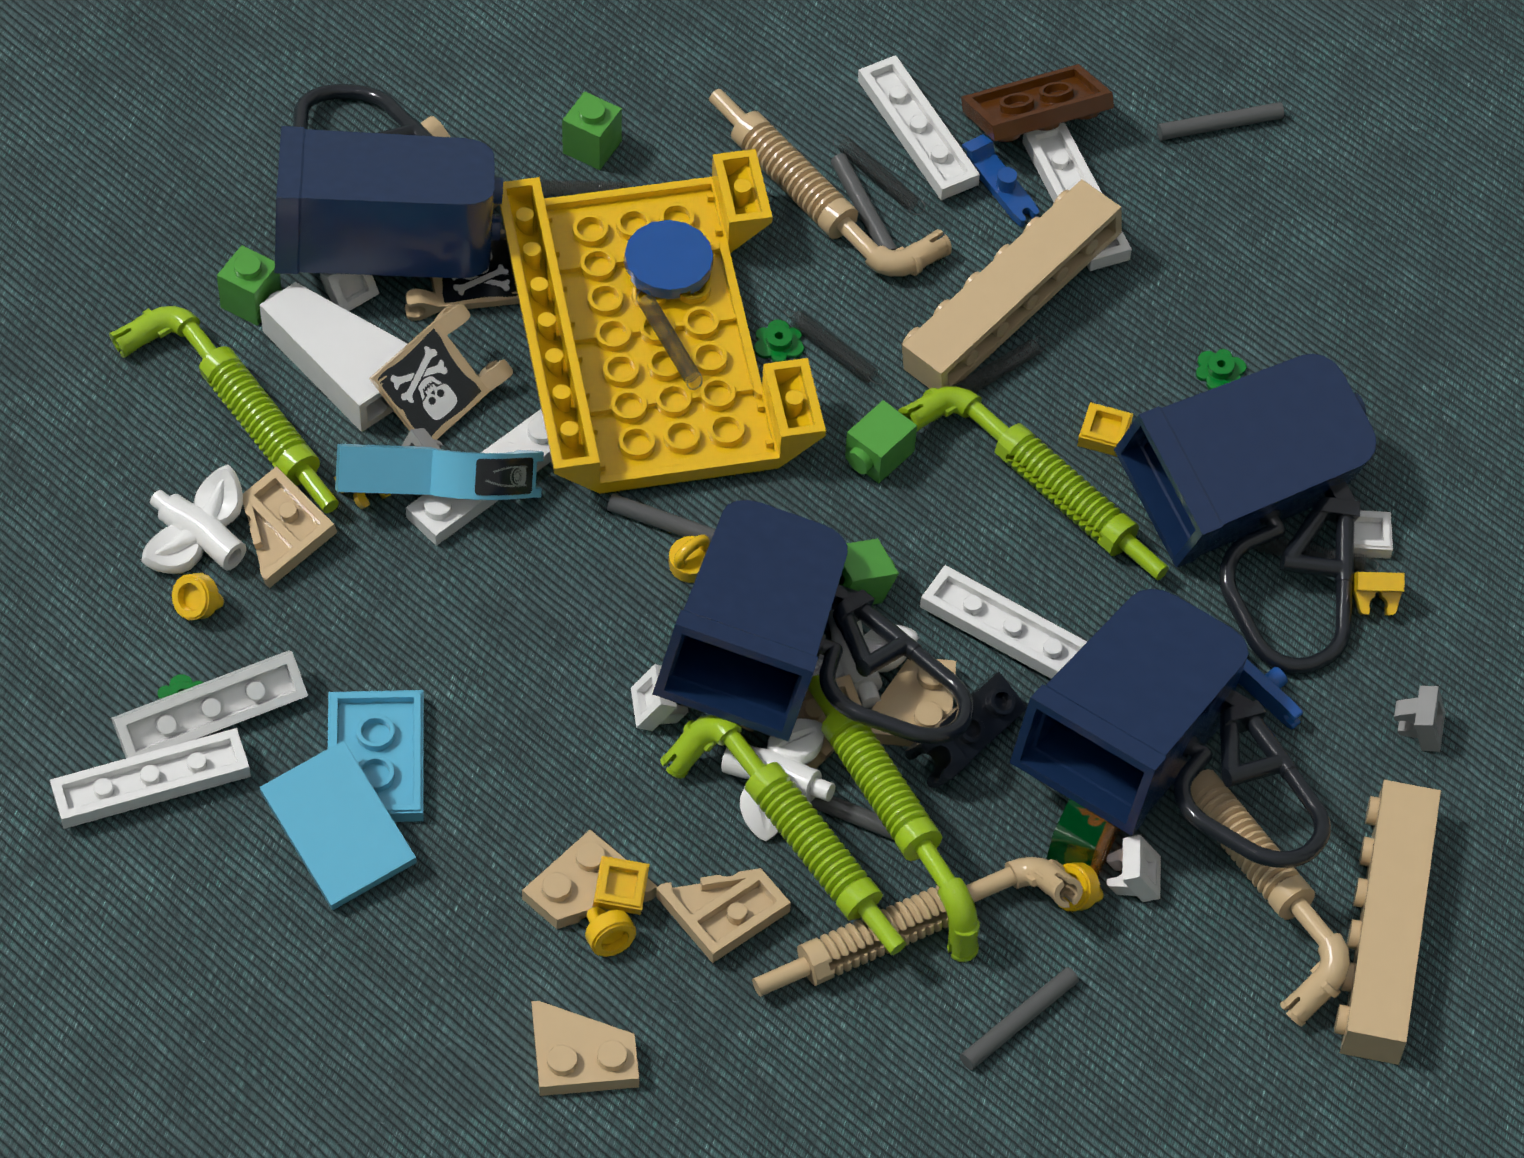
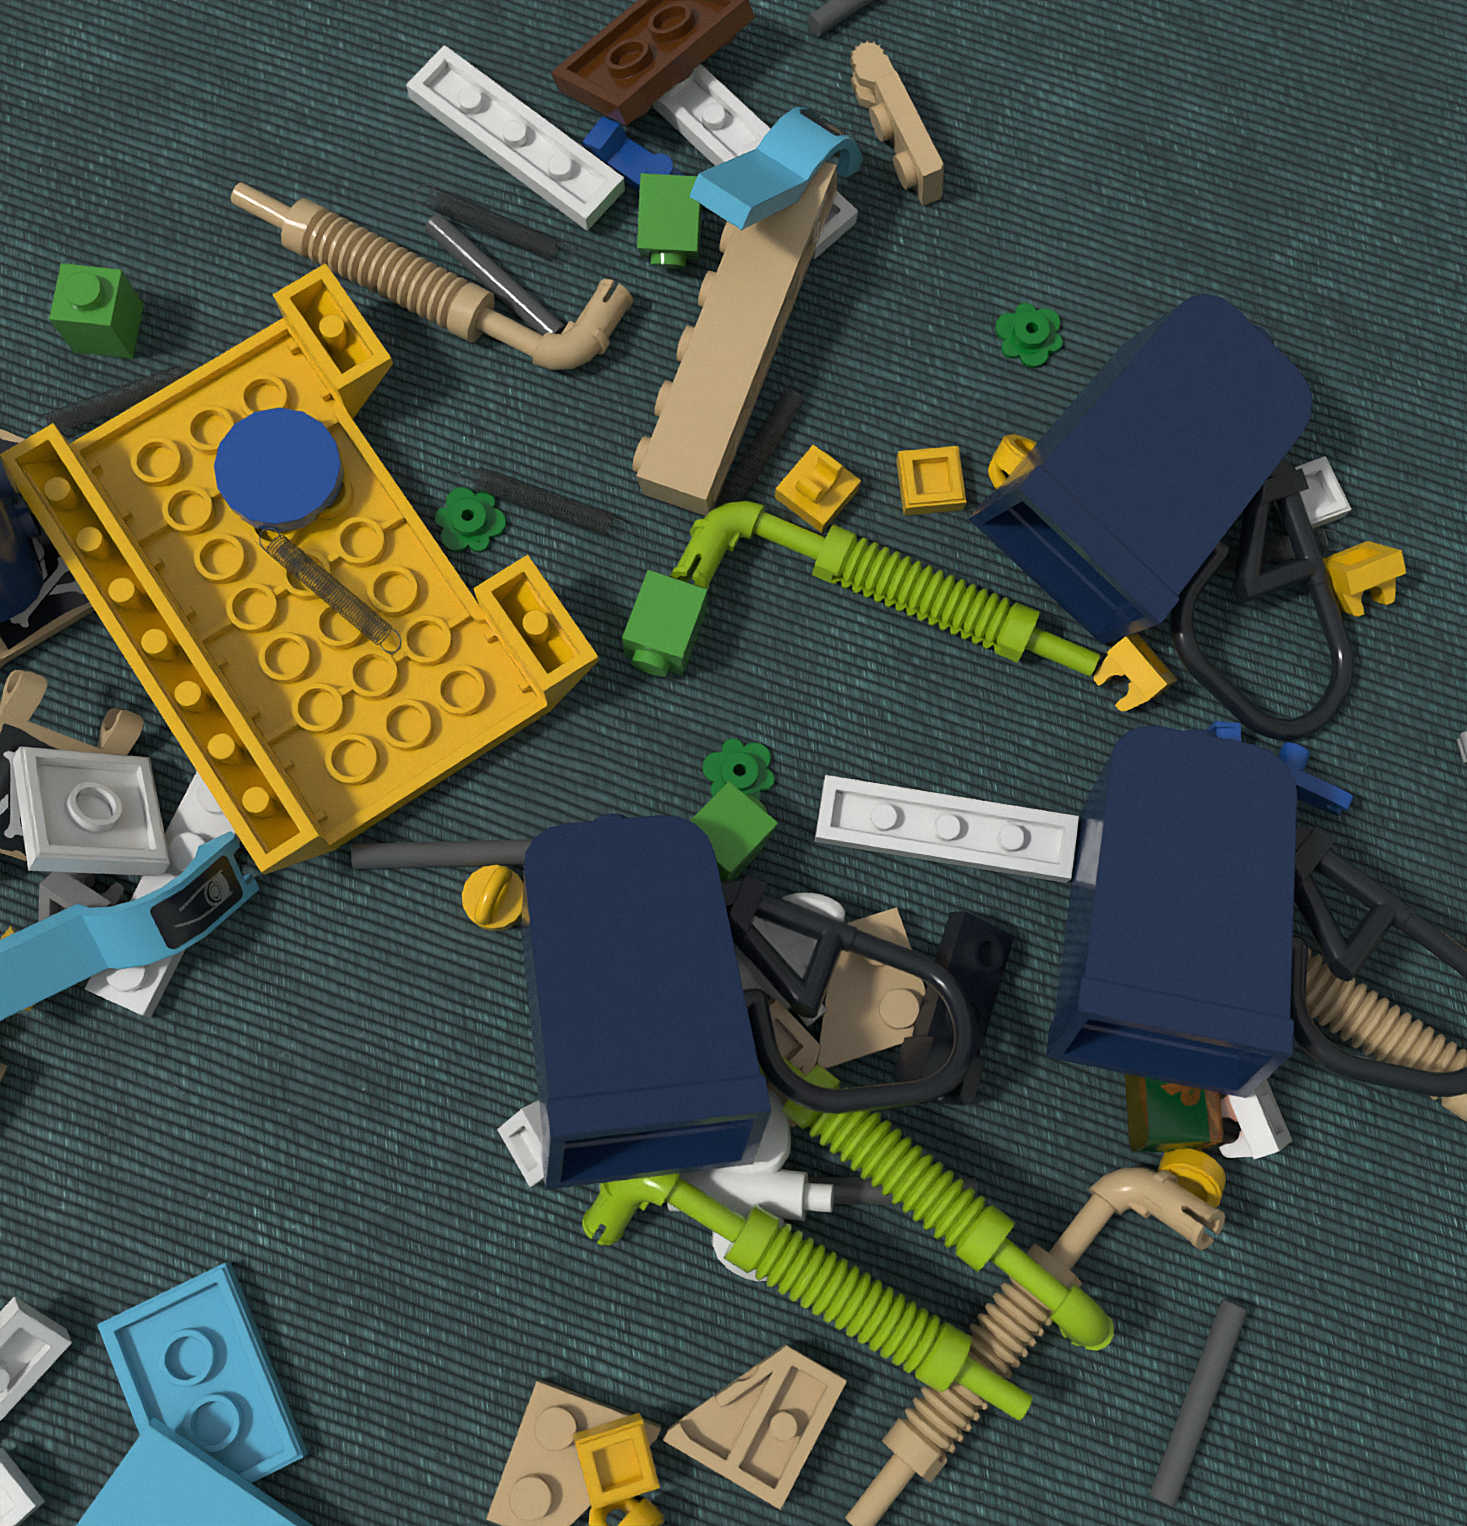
camera: 25 degrees left, 20 degrees up
none -> white tile [13,746,170,876]
none -> bright green brick [637,173,702,269]
none -> medium azure piece [689,107,864,230]
none -> green plant [703,739,774,800]
none -> yellow tile [774,444,861,533]
none -> tan hinge [850,41,944,207]
none -> yellow tile [1093,633,1178,712]

